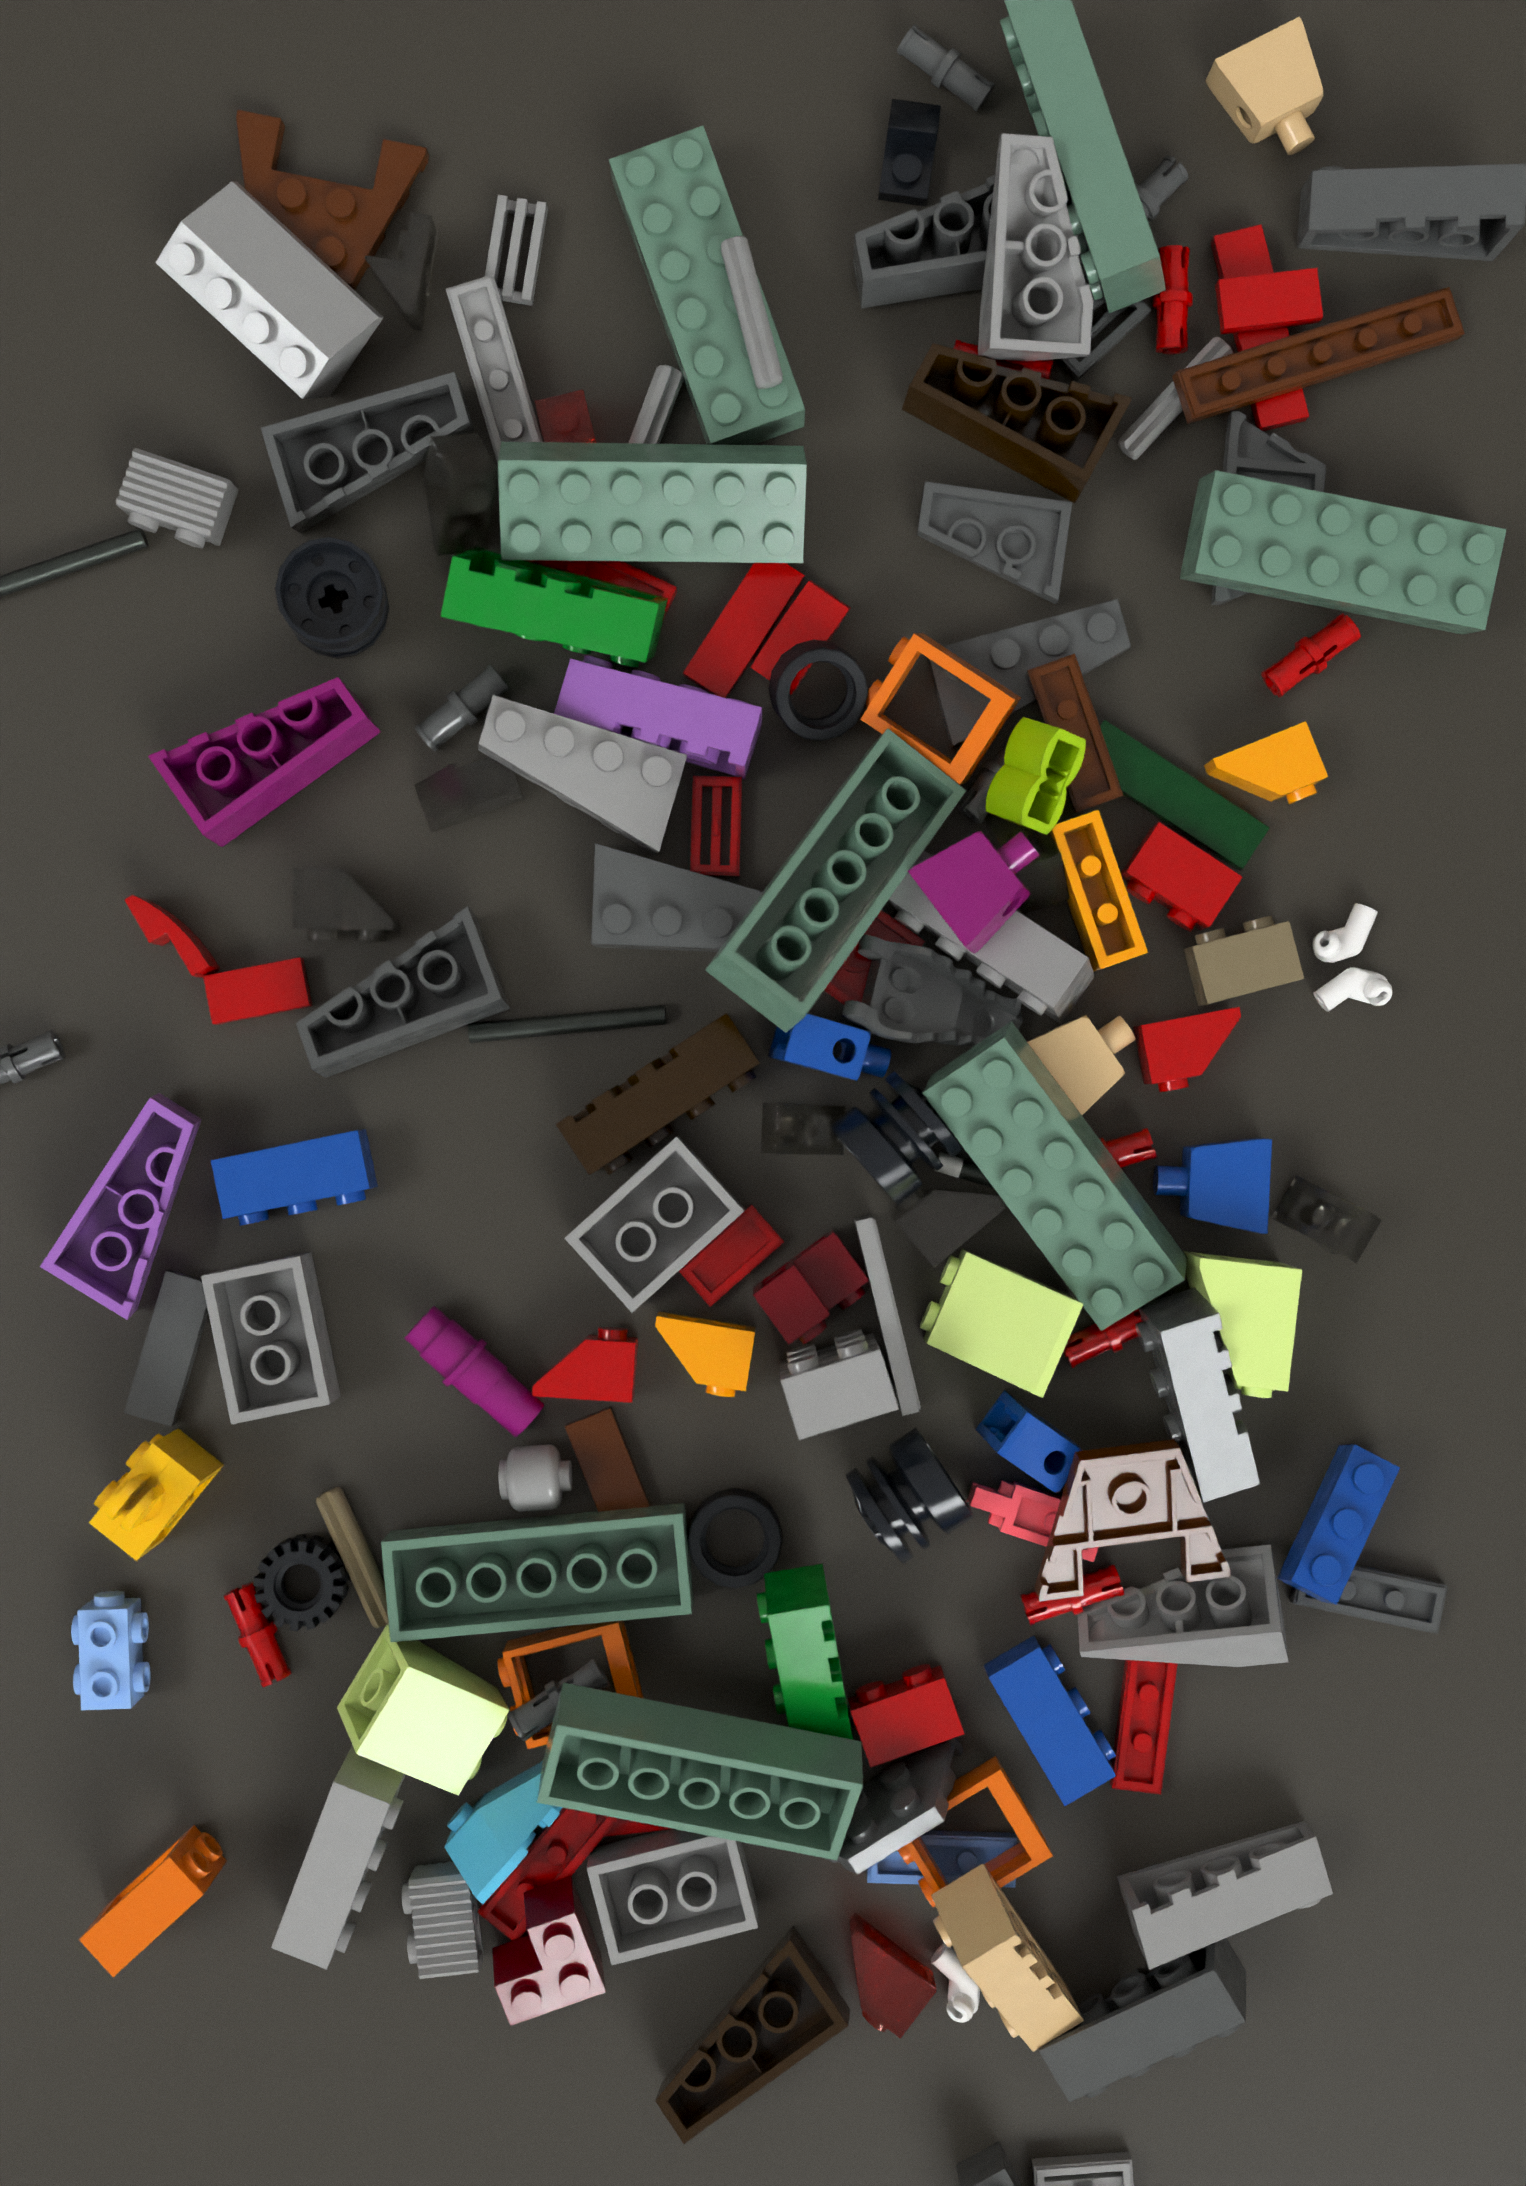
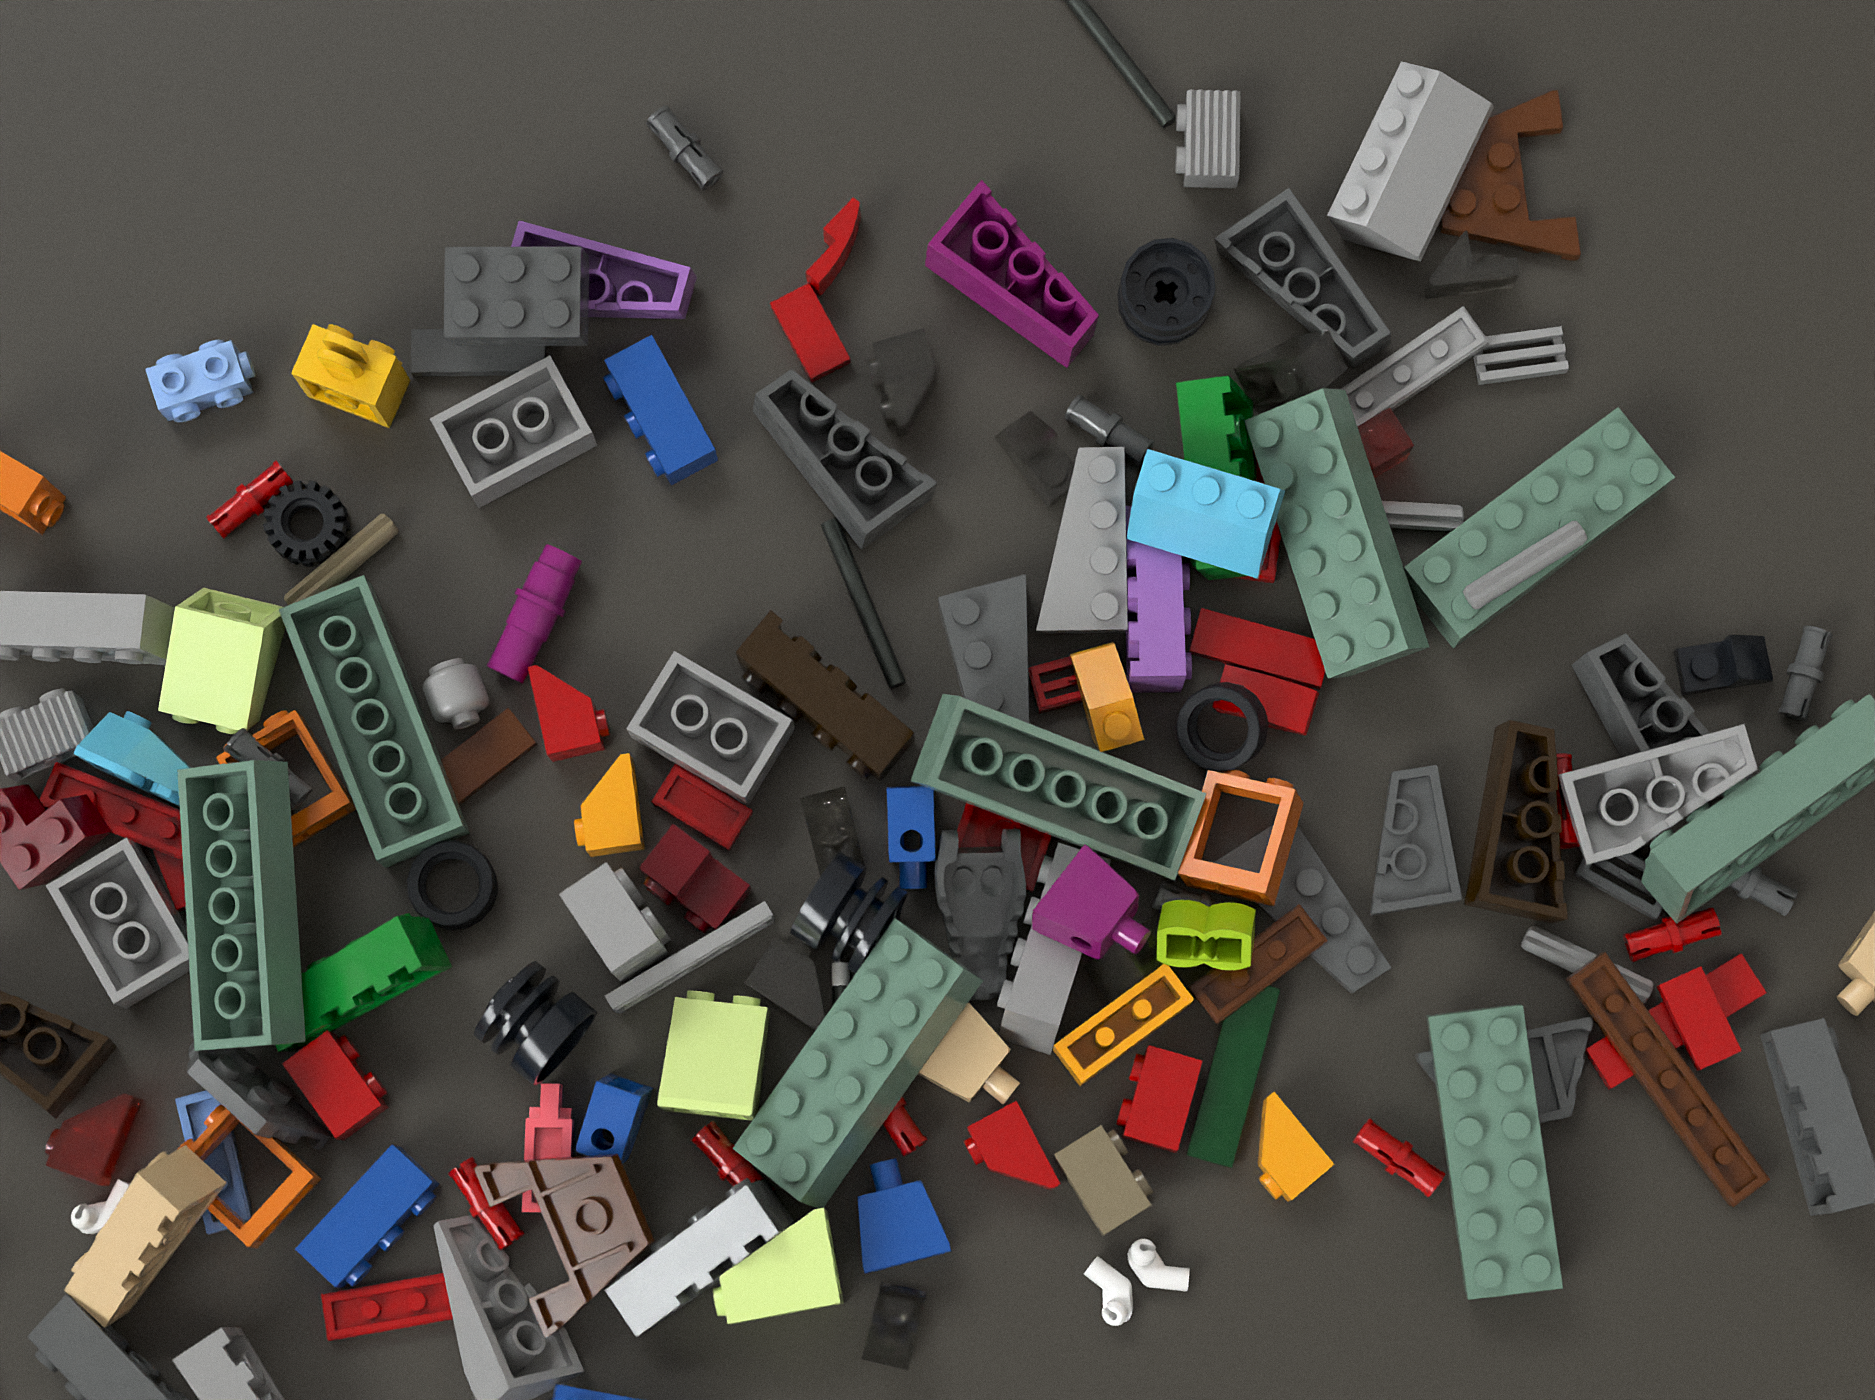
camera: 75 degrees right, 10 degrees down
none -> dark grey brick [444,246,589,346]
none -> light orange slope [1070,642,1144,752]
none -> medium azure slope [1126,449,1285,579]

